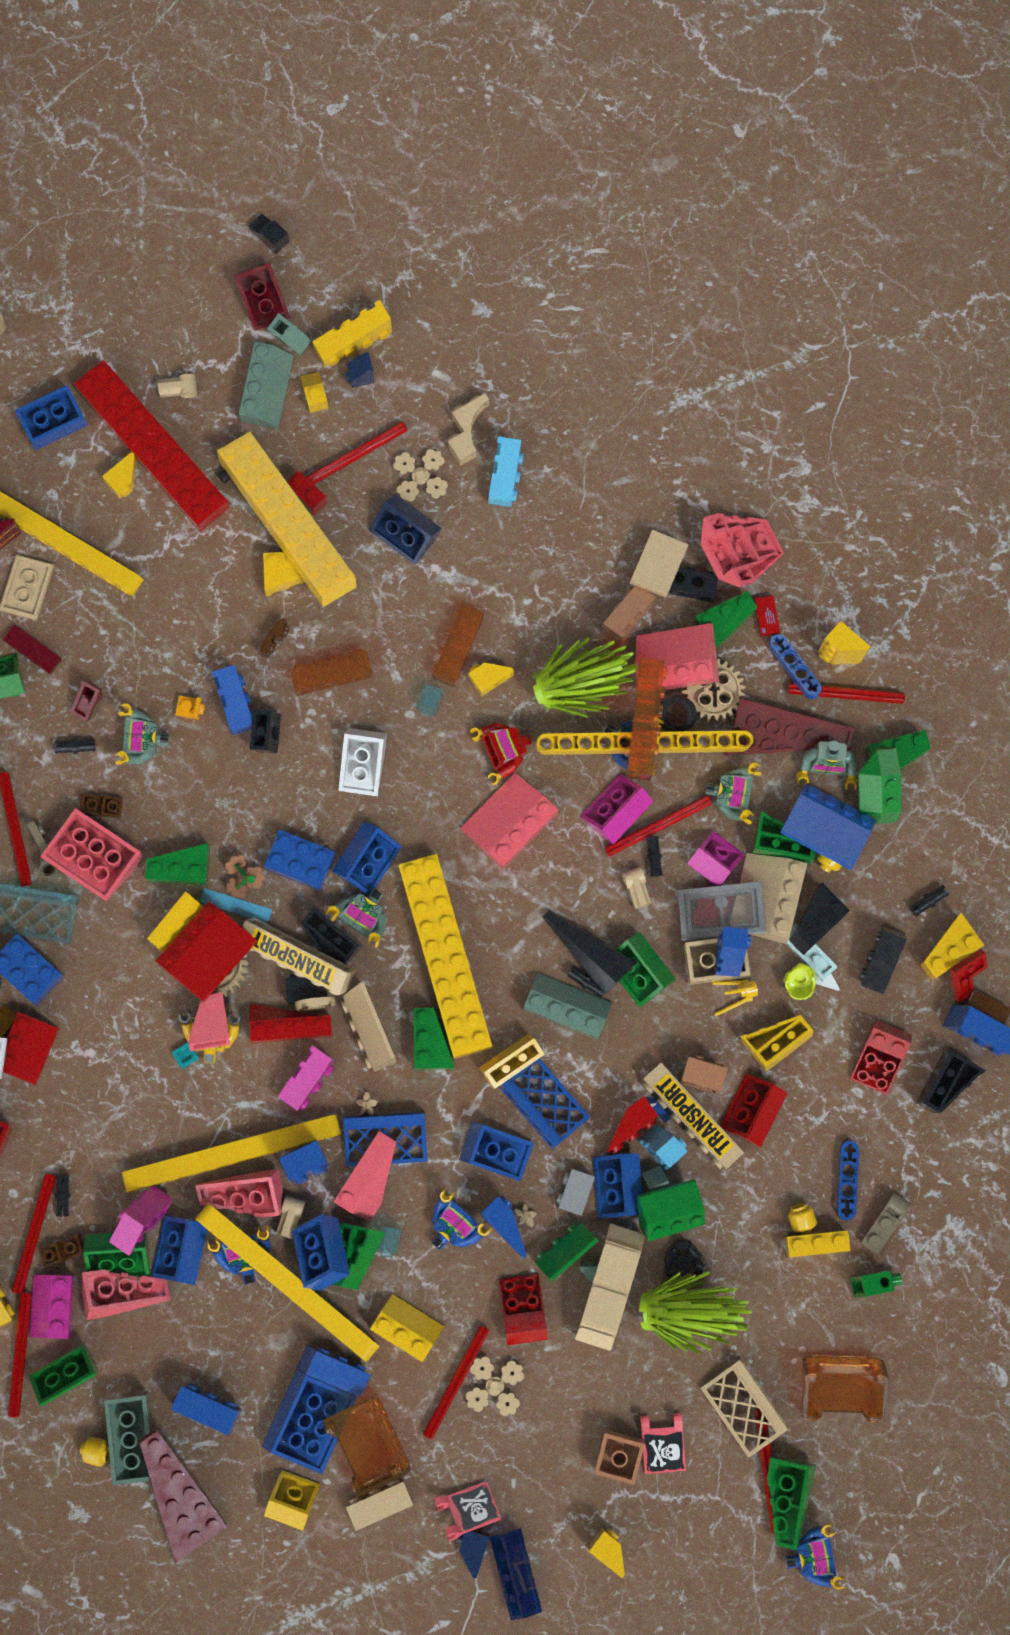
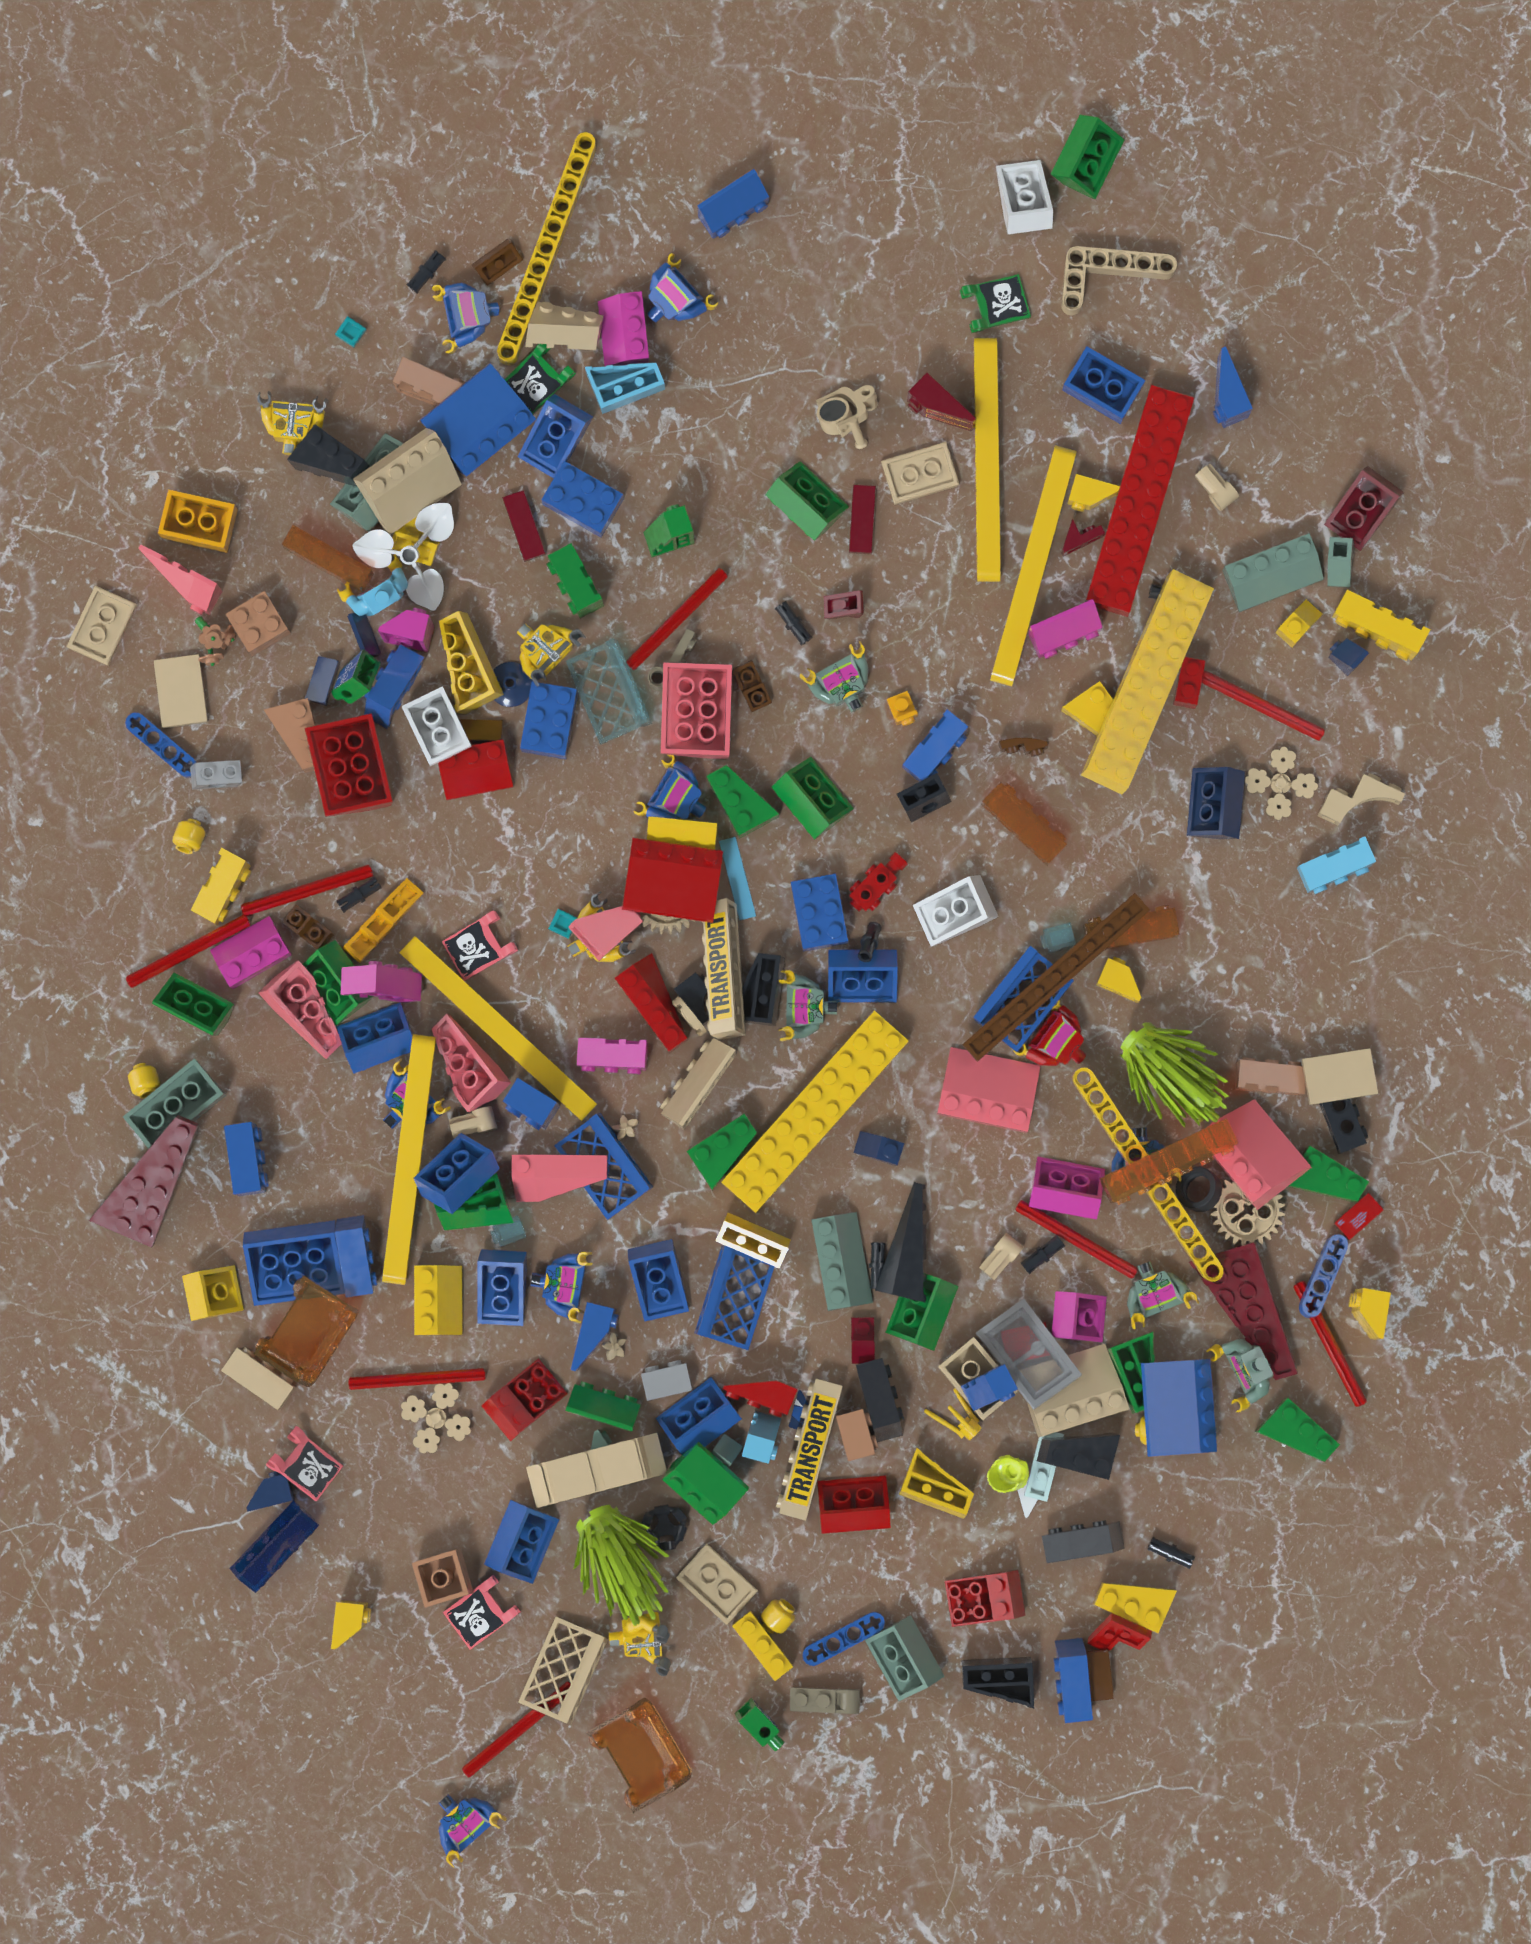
camera: 65 degrees right, 5 degrees up
nougat plant [225,854,265,899] -> none
black arch [249,214,289,254] -> none
coral wedge [701,513,784,587] -> none
green wedge [767,1457,816,1550] -> none
green wedge [858,747,902,824] -> none
none -> light orange slope [343,878,423,963]
none -> flag [442,910,518,981]
none -> blue slope [477,1249,527,1326]
none -> blue slope [484,1500,560,1584]
none -> torso [609,1612,671,1676]
none -> blue torso [633,754,706,819]
none -> tan tile [676,1544,758,1625]
none -> green slope [771,757,854,840]
none -> red brick [849,852,908,912]
none -> dark red slope [851,1317,875,1364]
none -> dark blue slope [853,1131,904,1166]
none -> black wedge [856,1358,904,1443]
none -> black pin [858,922,882,962]
none -> sand green slope [865,1615,945,1701]
none -> reddish brown plate [962,893,1150,1062]
none -> blue fence [973,946,1074,1053]
none -> yellow beam [990,445,1077,687]
none -> dark pink slope [1028,599,1103,659]
none -> dark red slope [1061,519,1105,557]
none -> blue slope [1213,346,1253,428]

